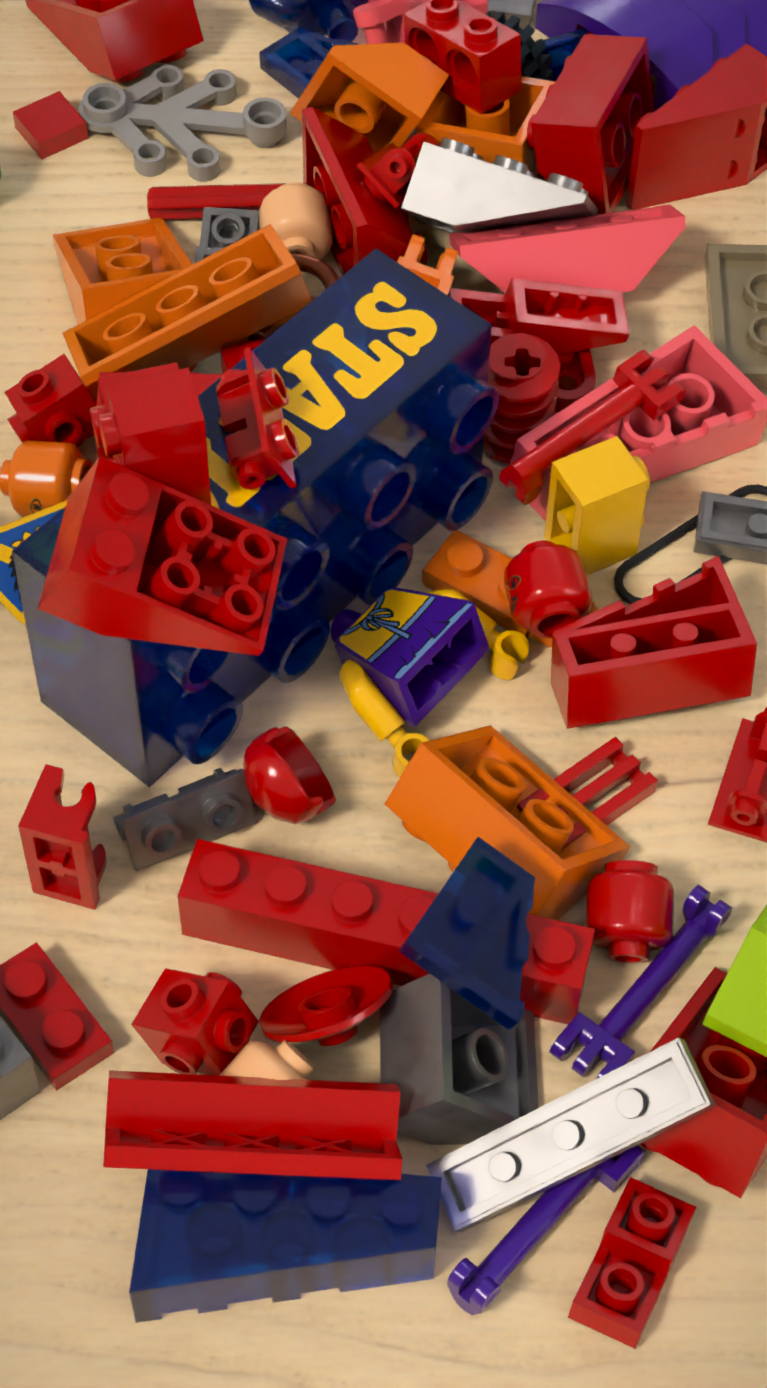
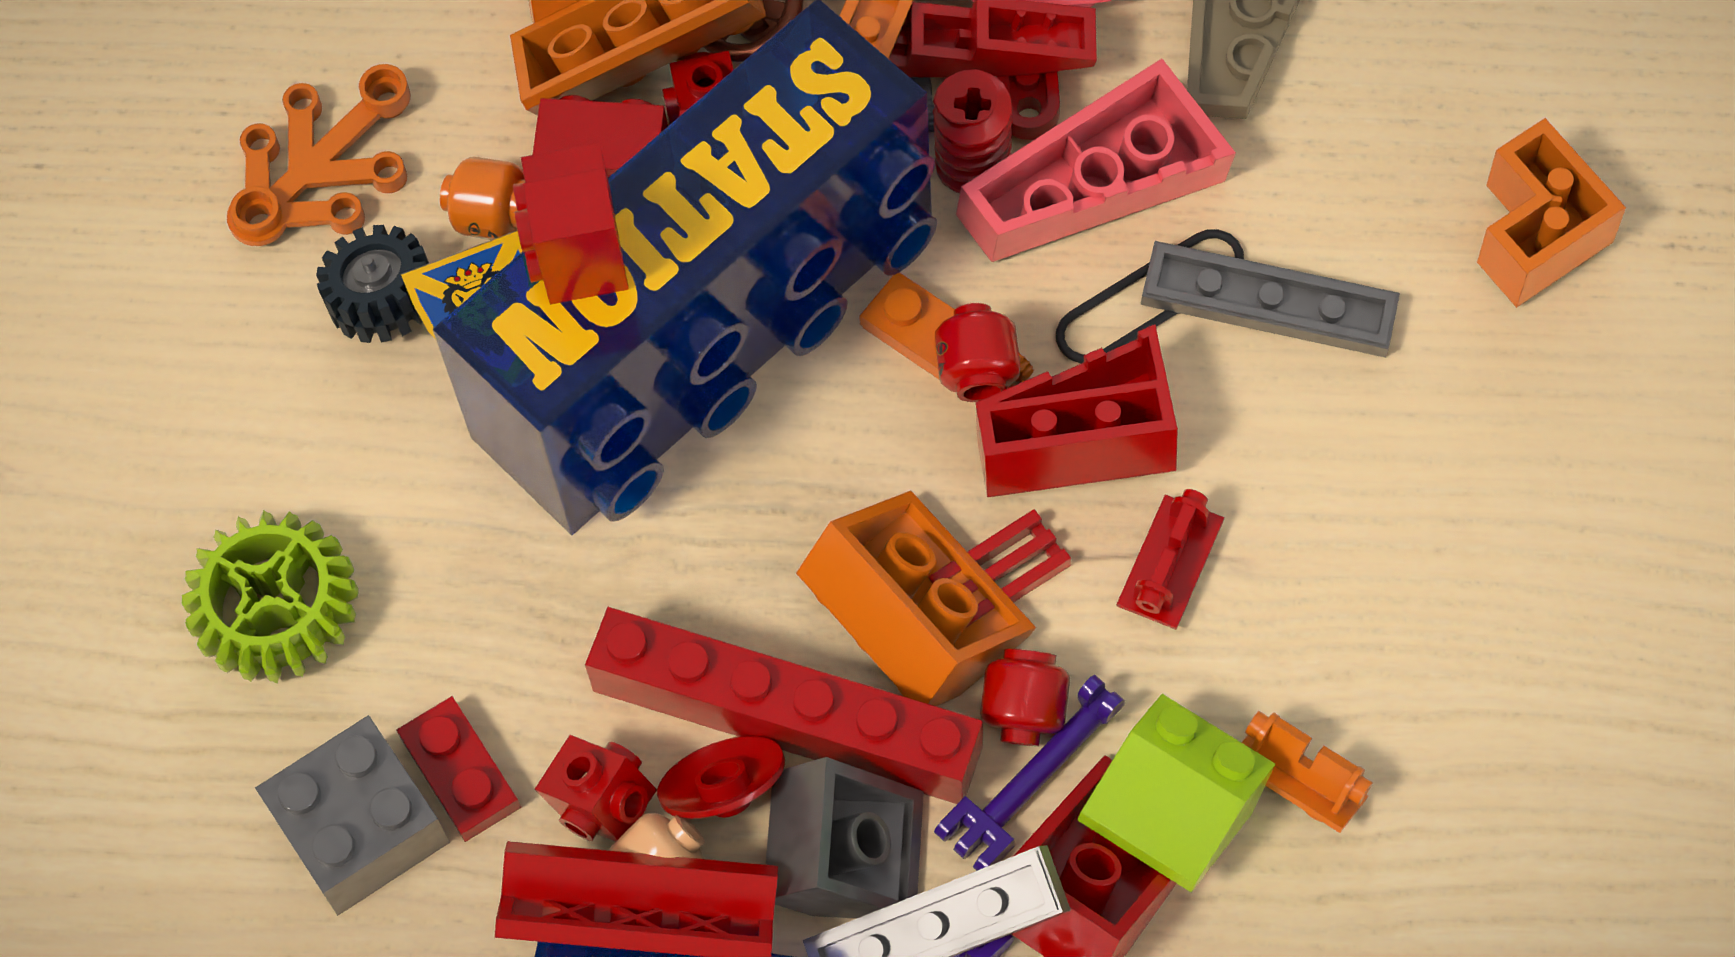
camera: 10 degrees right, 10 degrees up
red brick [4,354,97,447] -> none
red hinge [18,764,107,910] -> none
red slope [38,456,287,656] -> none
flat silver hinge [113,768,257,872] -> none
red hinge [216,347,299,490] -> none
red hair [243,726,336,824] -> none
torso [330,587,529,777] -> none
clear blue wing [398,837,535,1031] -> none
red hinge [499,350,687,505] -> none
yellow brick [544,436,650,575] -> none

